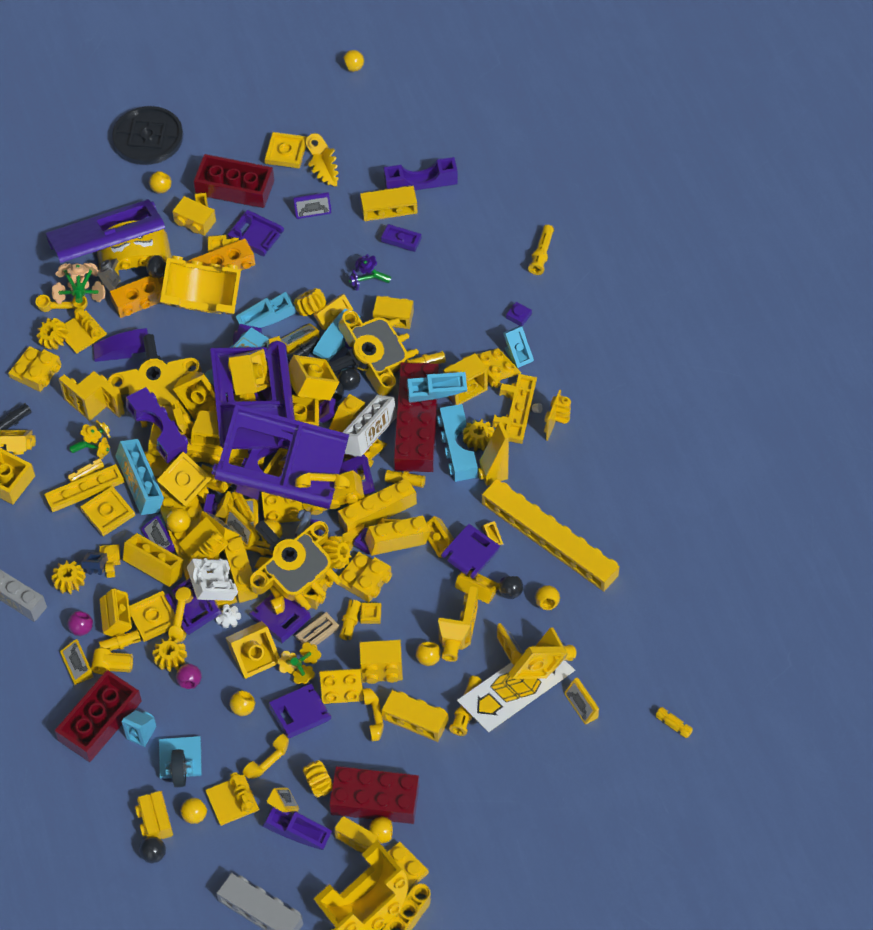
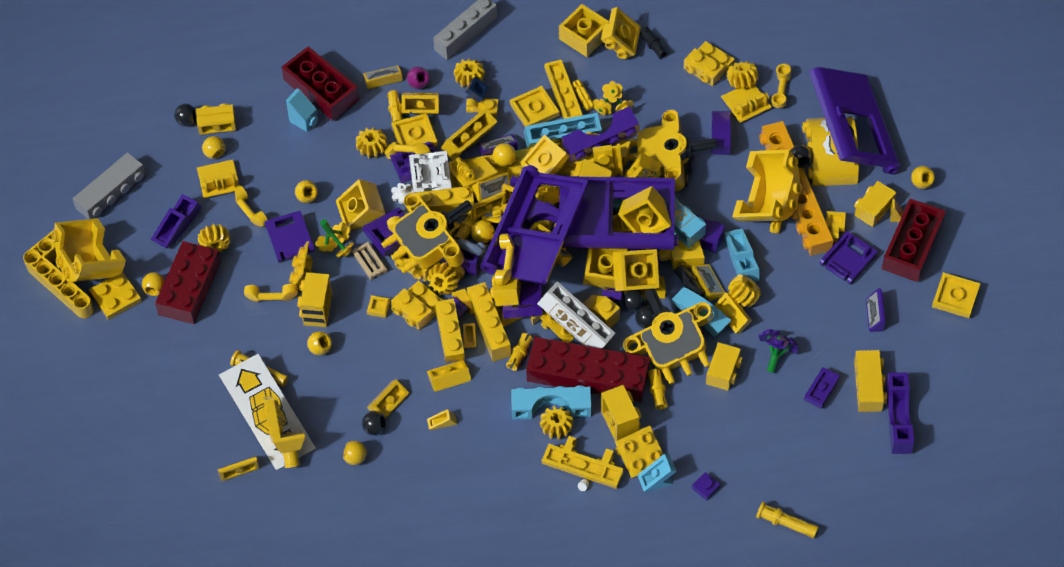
camera: 100 degrees right, 0 degrees up
light nougat plant [52,263,105,304] -> none
yellow bracket [59,371,125,421] -> none
yellow piece [91,648,133,675] -> none
flat silver bracket [97,258,121,291] -> none
black plate [112,106,183,165] -> none
medium azure plate [159,736,202,787] -> none
magenta piece [176,664,202,689] -> none
yellow slope [267,788,299,812] -> none
yellow plant [306,133,339,187] -> none
yellow slope [335,817,378,853] -> none
yellow pin [339,599,361,640] -> none
yellow brick [382,690,448,742] -> none
medium azure slope [407,372,467,402] -> none
yellow plate [438,586,478,662] -> none
dark purple container [441,524,500,579] -> none
yellow wedge [478,422,509,486] -> none
yellow brick [482,479,620,592] -> none
yellow slope [497,623,523,665] -> none
yellow hinge [544,390,571,441] -> none
yellow axle [656,707,693,738] -> none

